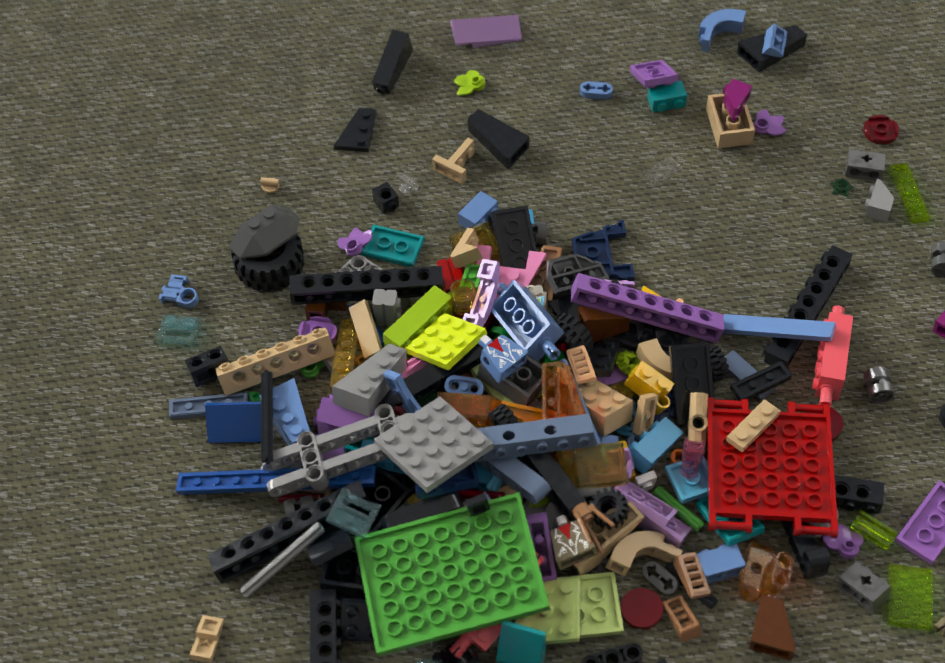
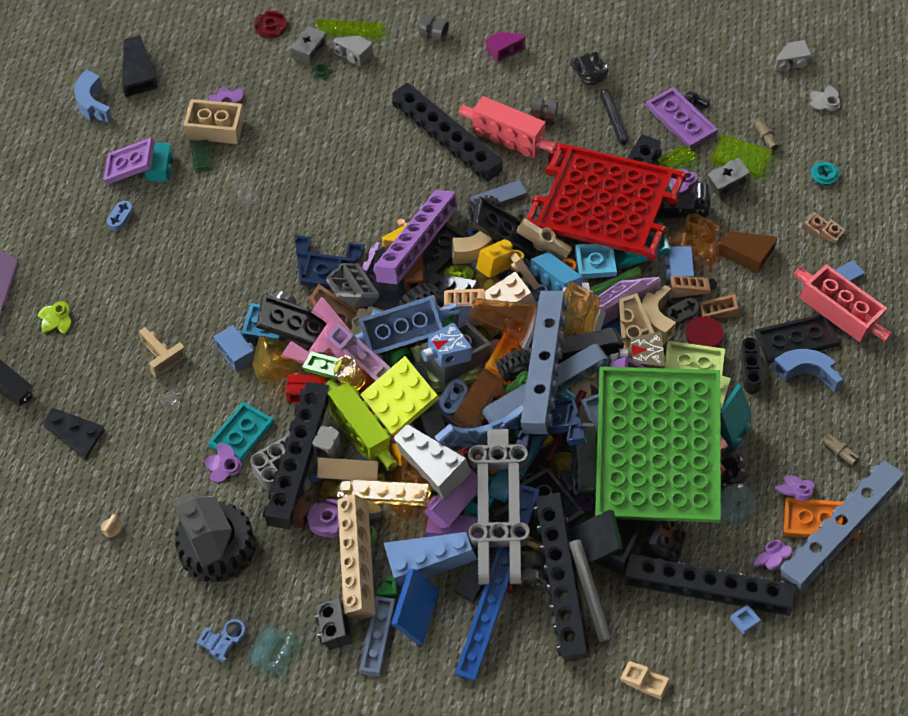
camera: 75 degrees left, 0 degrees up
black axle [261,370,274,464] -> none
clear light blue plate [326,488,381,539] -> none
black brick [372,182,399,214] -> none
light grey plate [374,397,494,493] -> none
tan slope [450,228,482,268] -> none
black tile [465,493,490,517] -> none
black slope [467,109,529,169] -> none
medium nougat plant [572,502,615,555] -> none
black tyre [589,488,629,530] -> none
clear pink piece [680,437,706,478] -> none
magenta slope [723,79,752,121] -> none
medium blue tile [723,314,836,342] -> none
tan plate [726,399,781,453] -> none
black plate [730,361,792,401] -> none
medium blue slope [762,24,787,57] -> none
none -> clear green tile [190,139,212,172]
none -> black axle [600,89,628,144]

